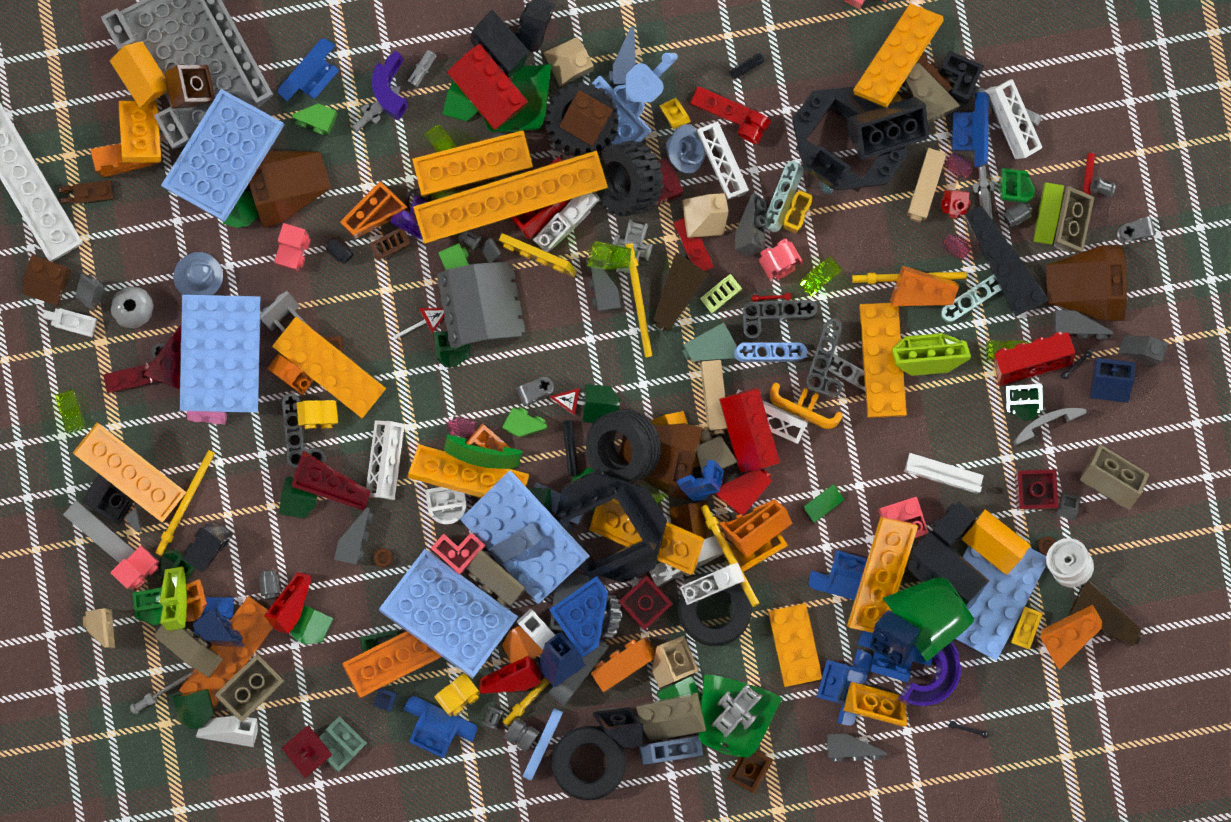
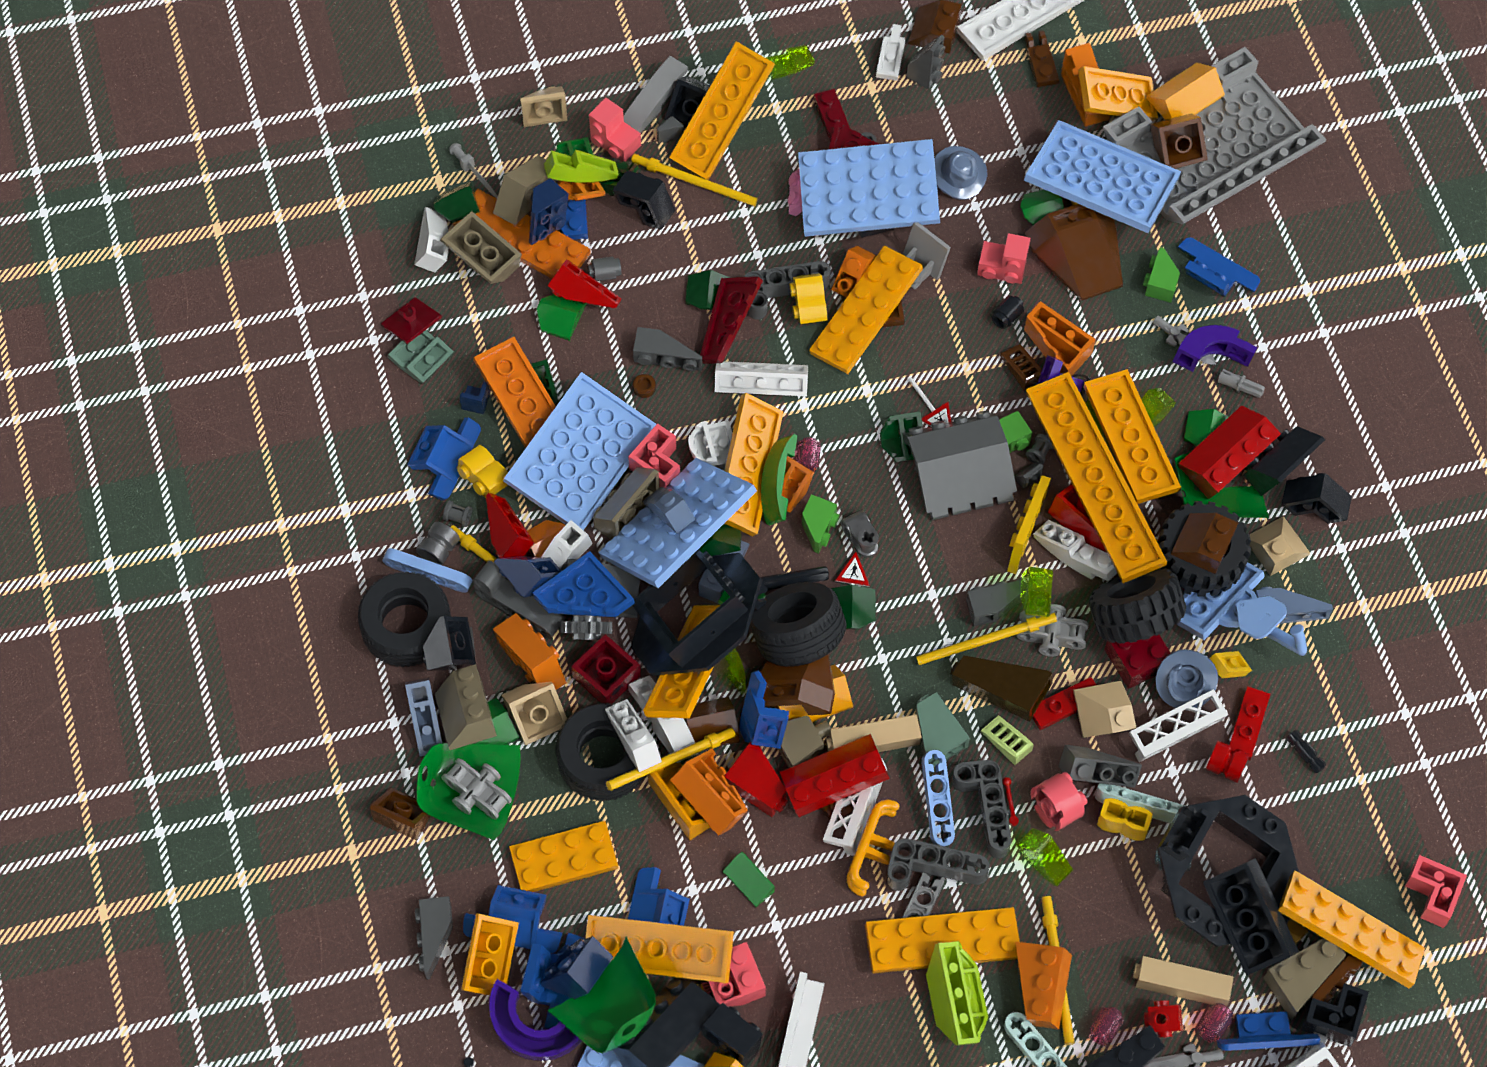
camera: 85 degrees right, 20 degrees down
light grey piece [111,286,154,329] -> none

